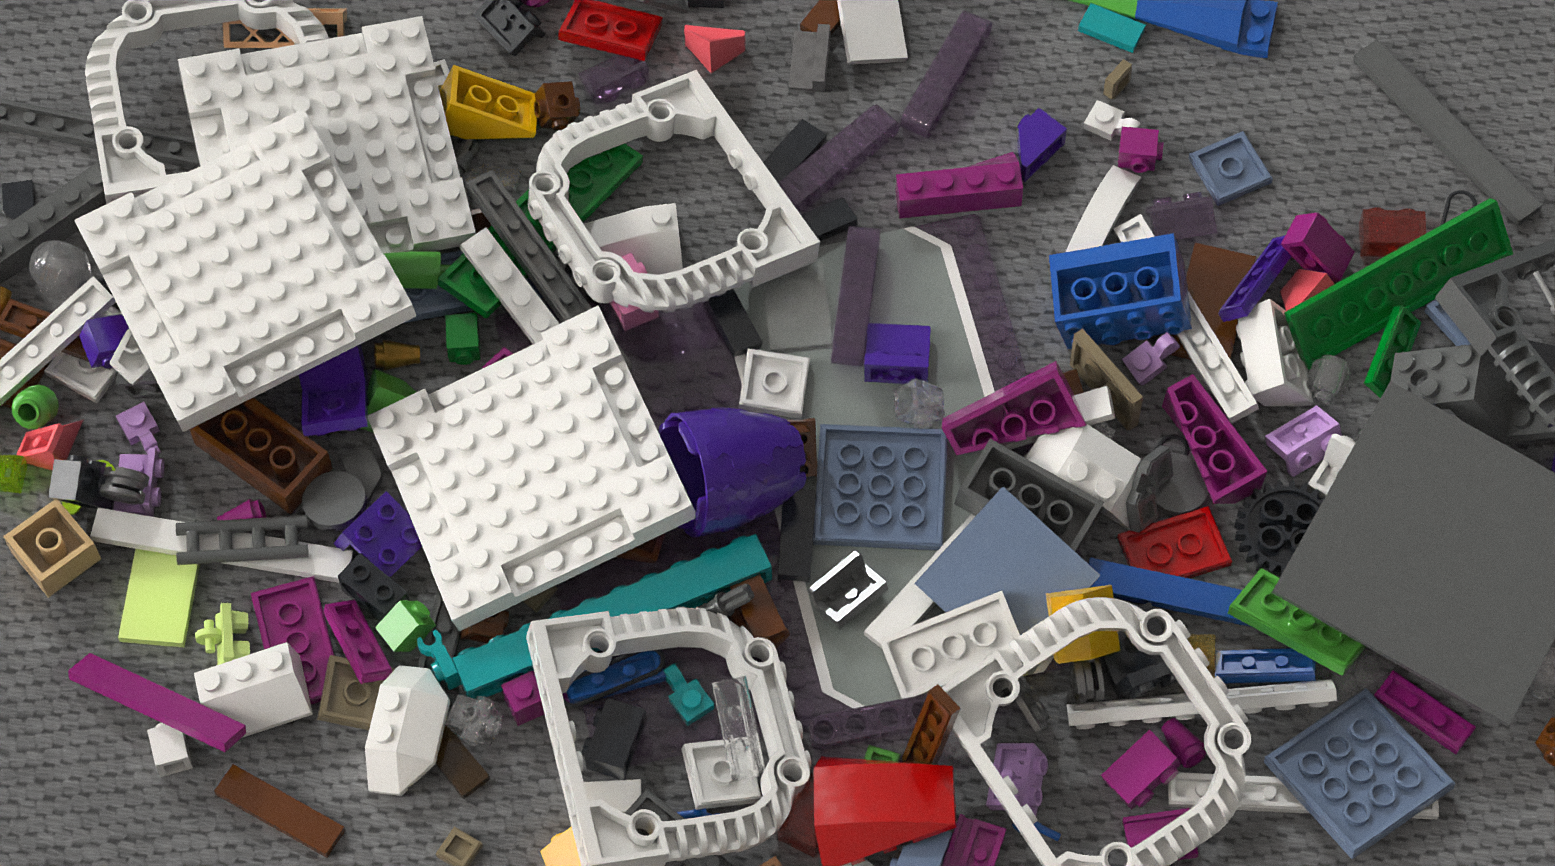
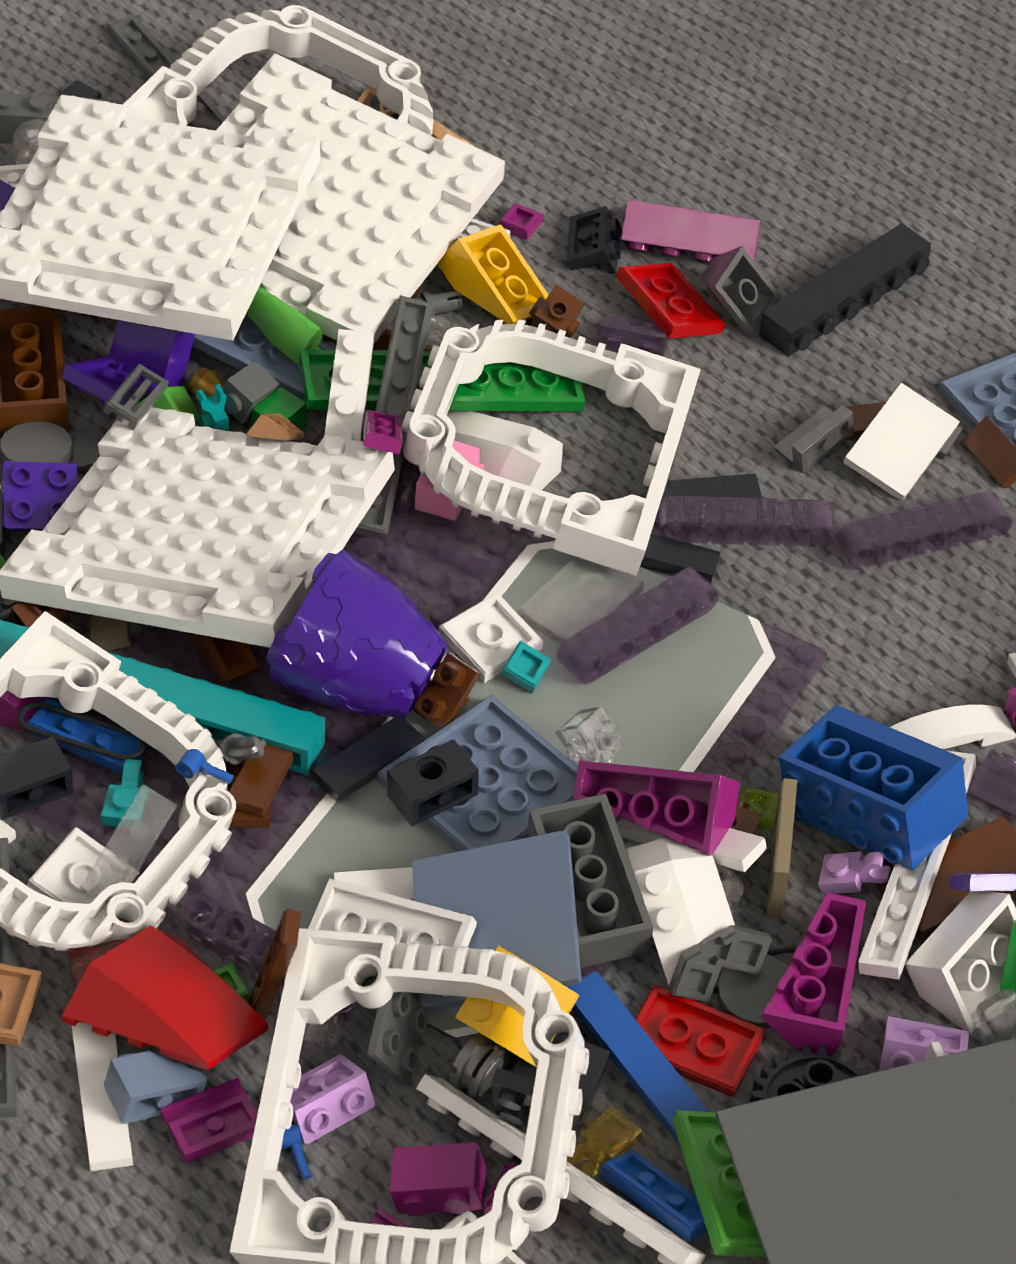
camera: 40 degrees right, 15 degrees down
coral slope [684,25,746,73] -> none
black tile [703,289,763,358] -> none
dark grey bracket [809,550,888,629] -> none
dark purple bracket [864,323,931,385] -> none
magenta wedge [895,152,1023,219] -> none
dark purple slope [1017,108,1067,182] -> none
none -> dark grey tile [103,364,169,430]
none -> blue hand [175,749,234,784]
none -> teal plate [196,384,229,431]
none -> dark grey brick [223,360,280,424]
none -> medium nougat slope [246,413,305,441]
none -> magenta tile [363,409,403,455]
none -> black brick [387,739,479,827]
none -> magenta tile [498,203,544,240]
none -> teal tile [500,640,552,693]
none -> clear neon green tile [739,786,779,830]

